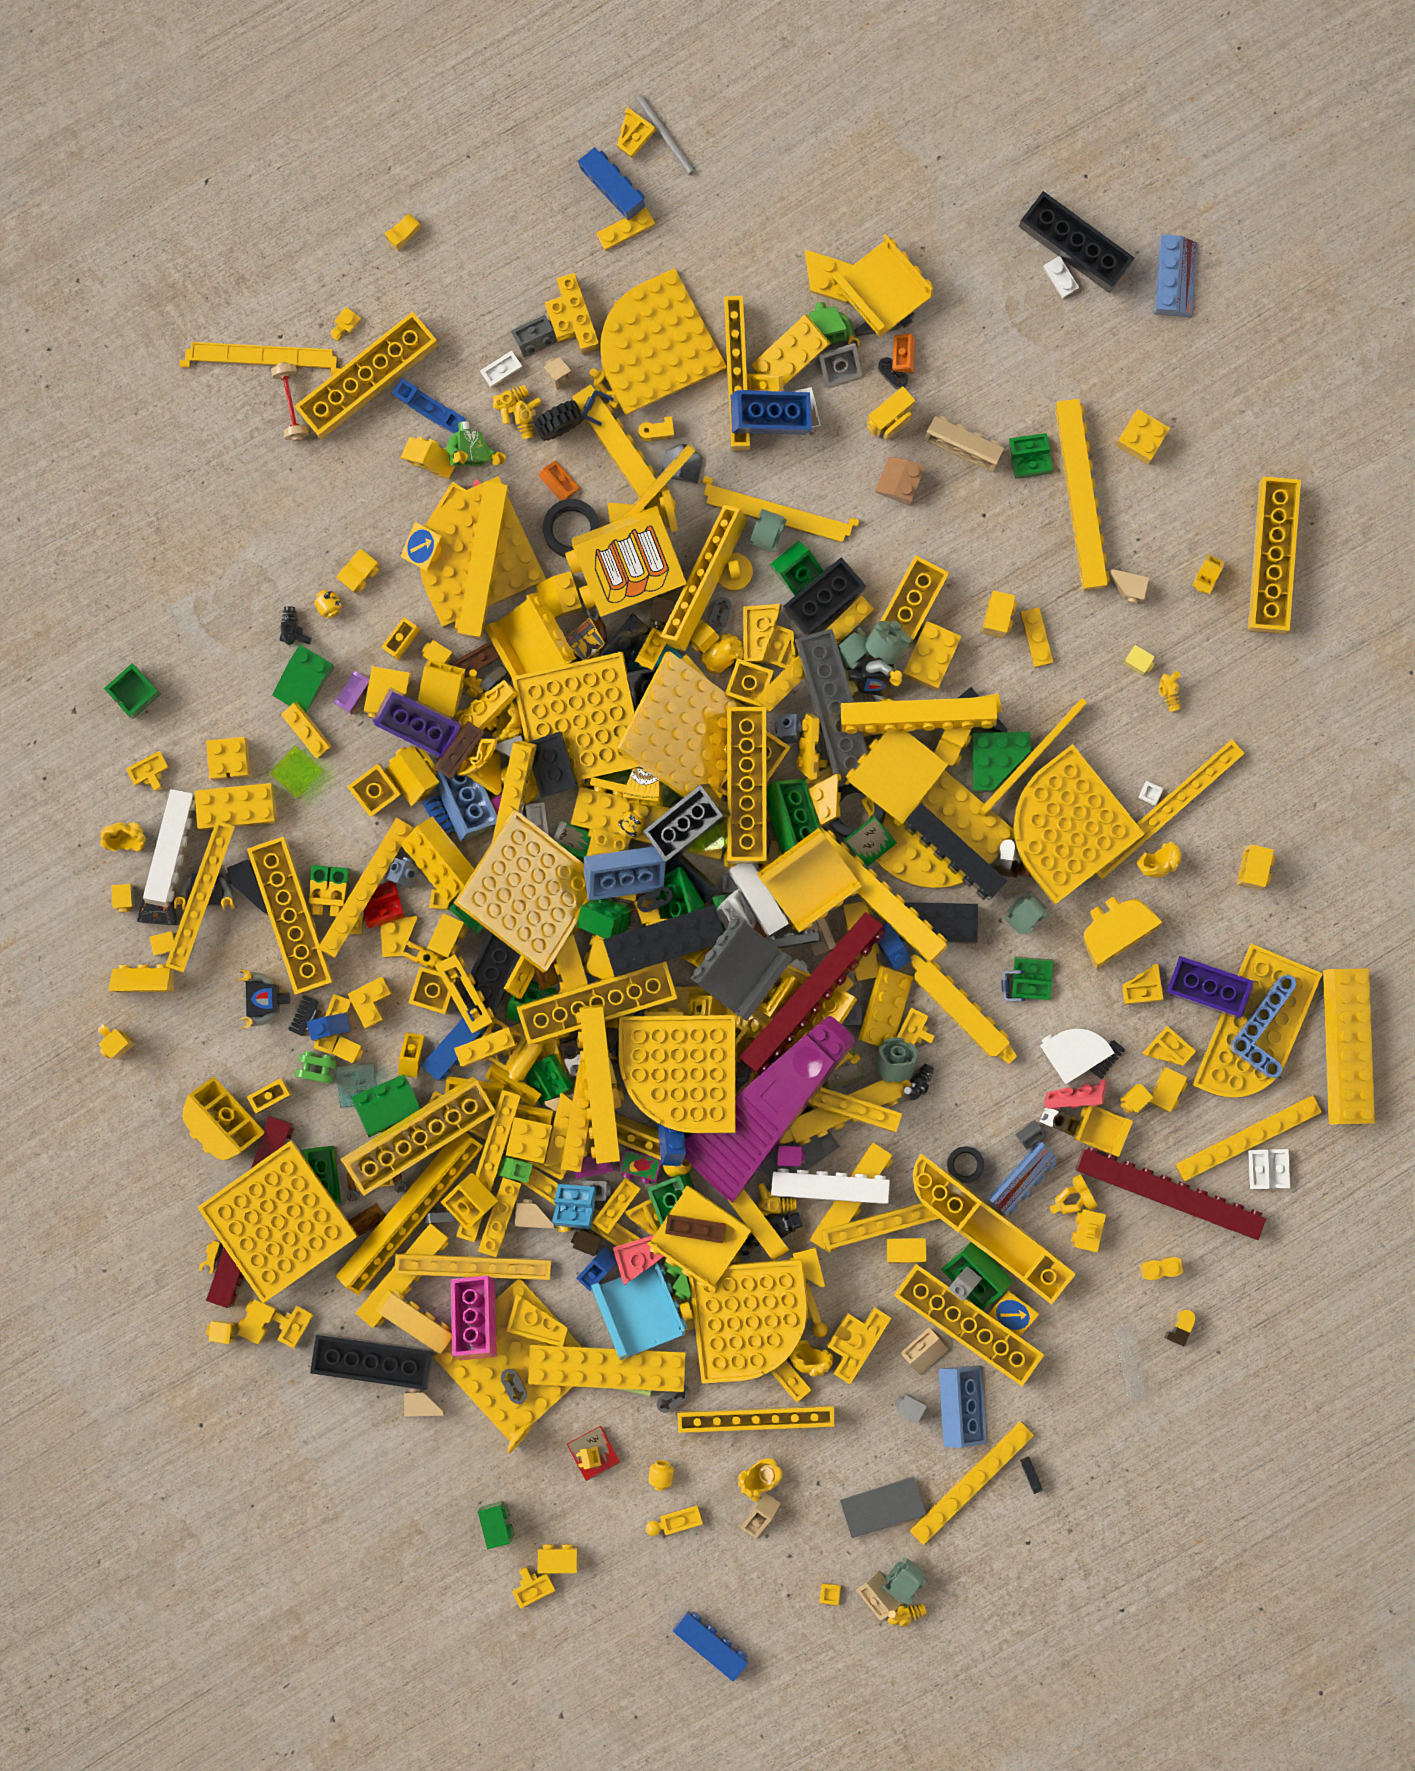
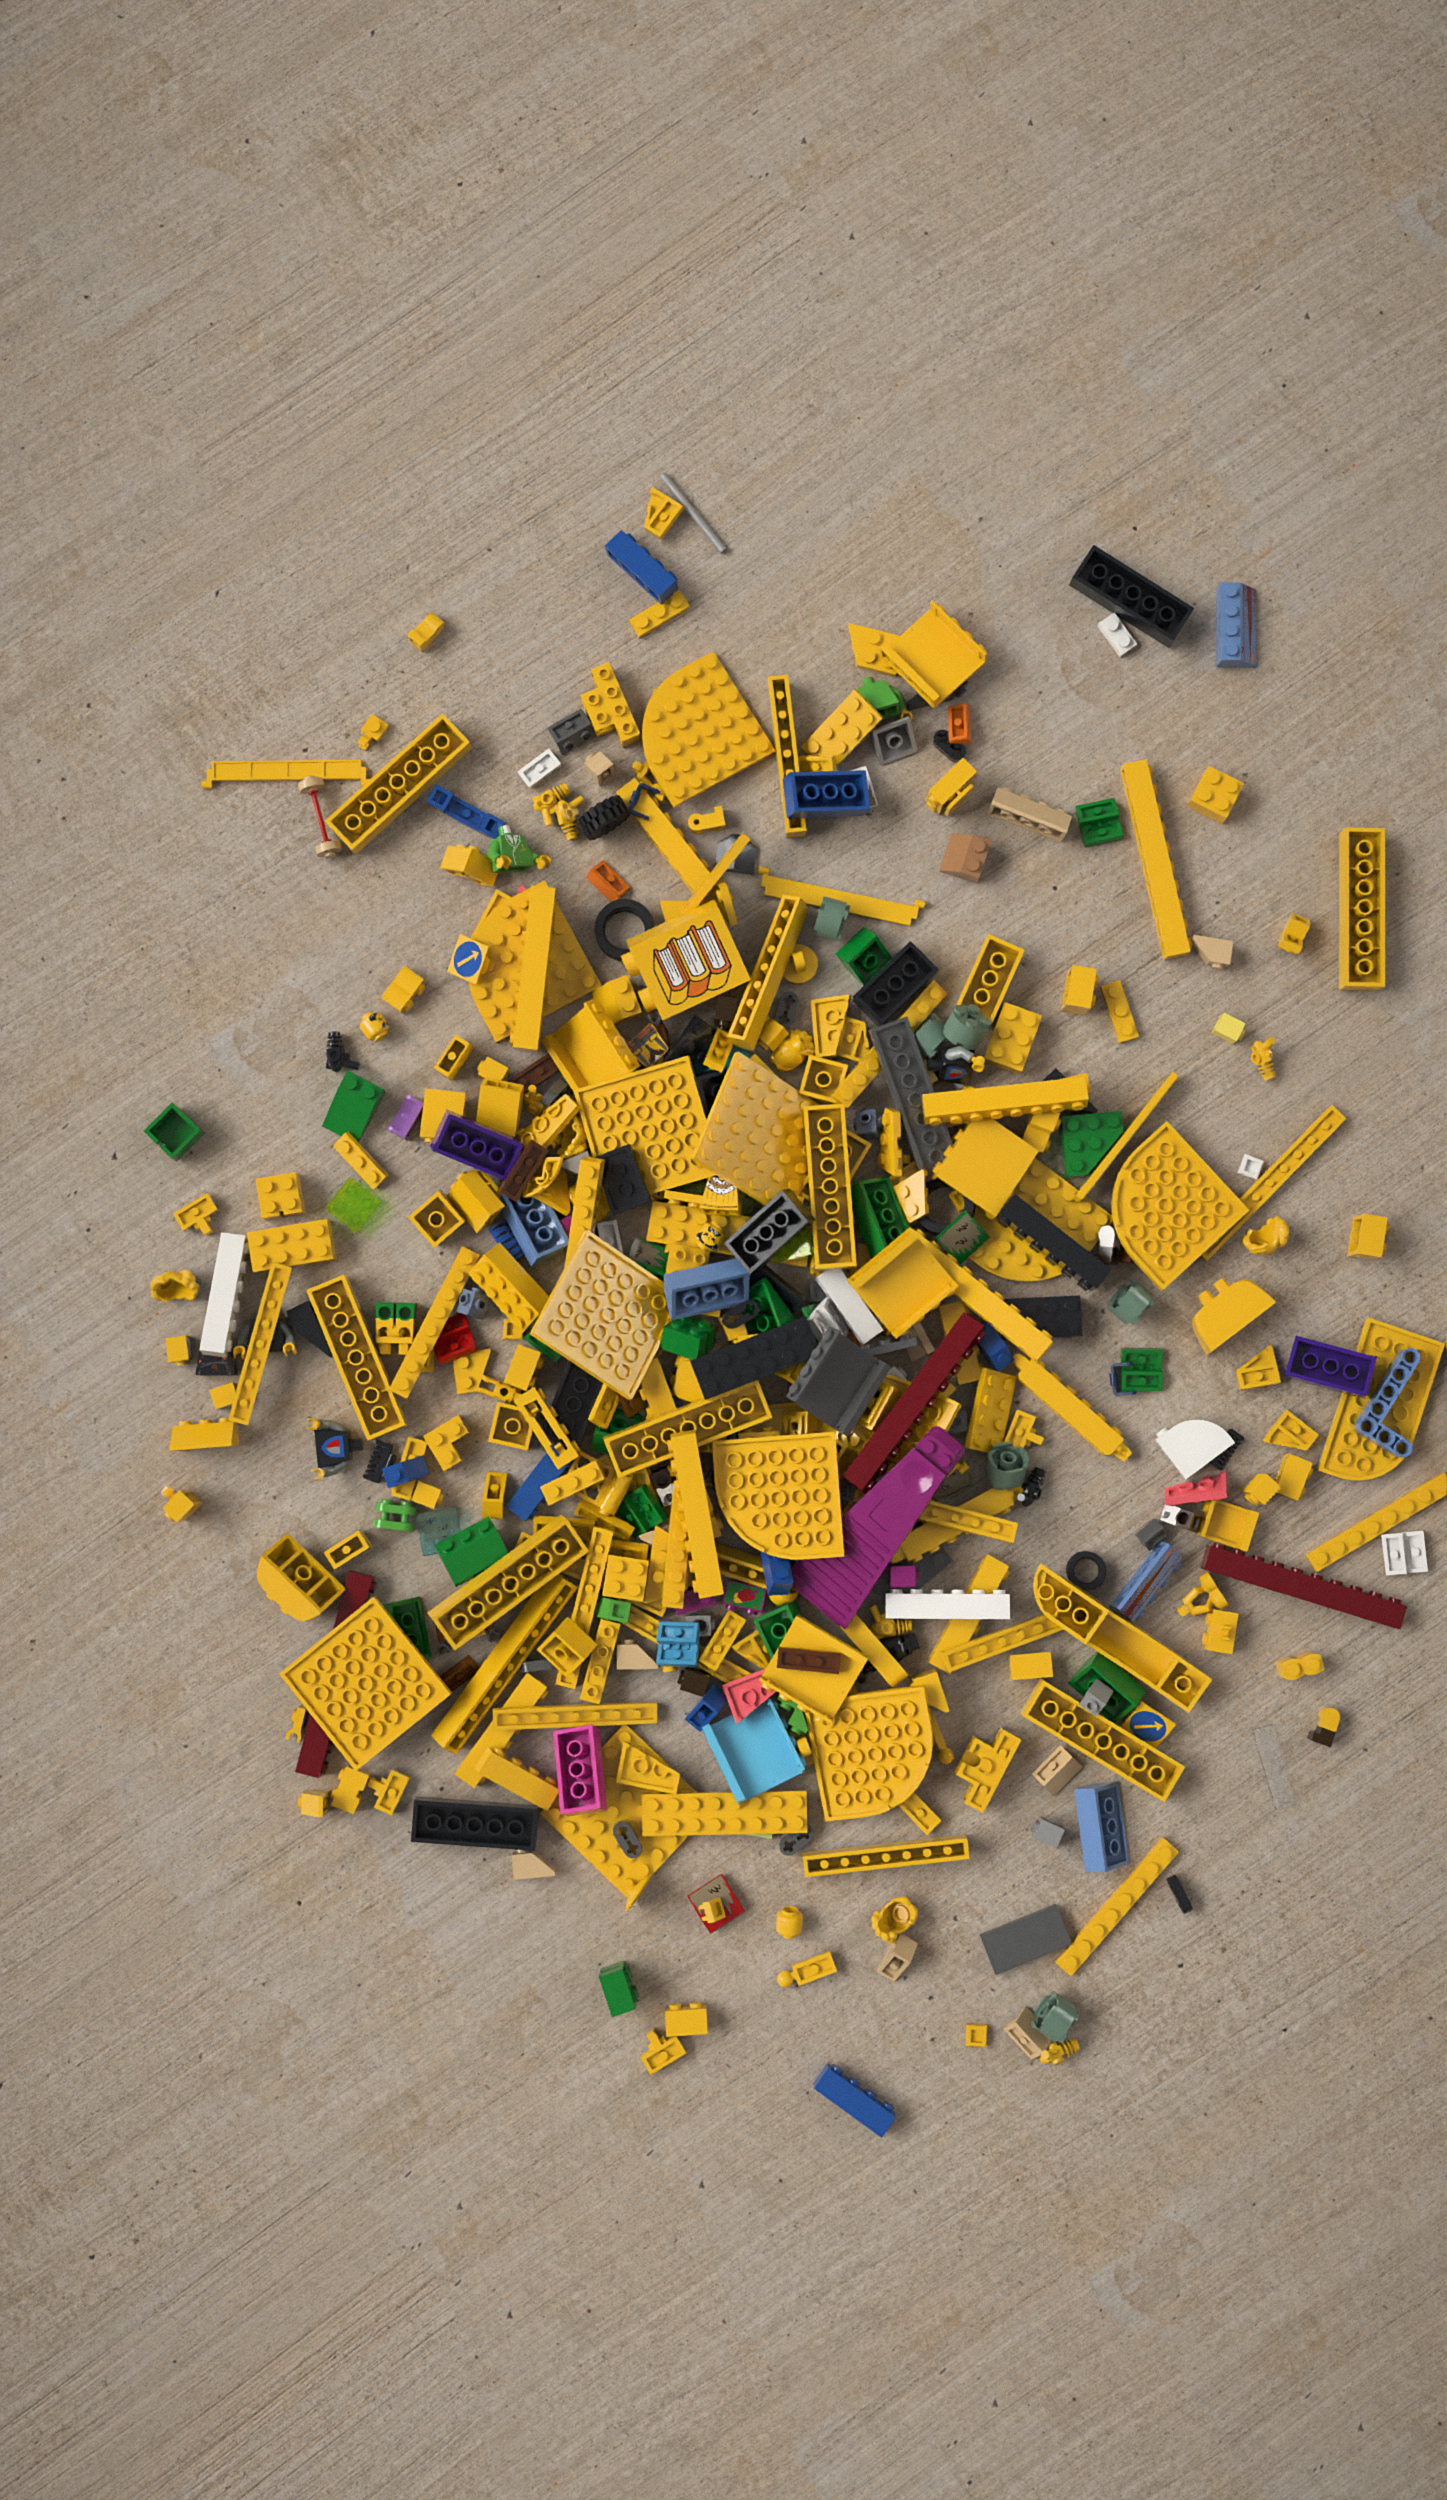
camera: 10 degrees left, 0 degrees up
yellow hair [789,1340,833,1377] -> none

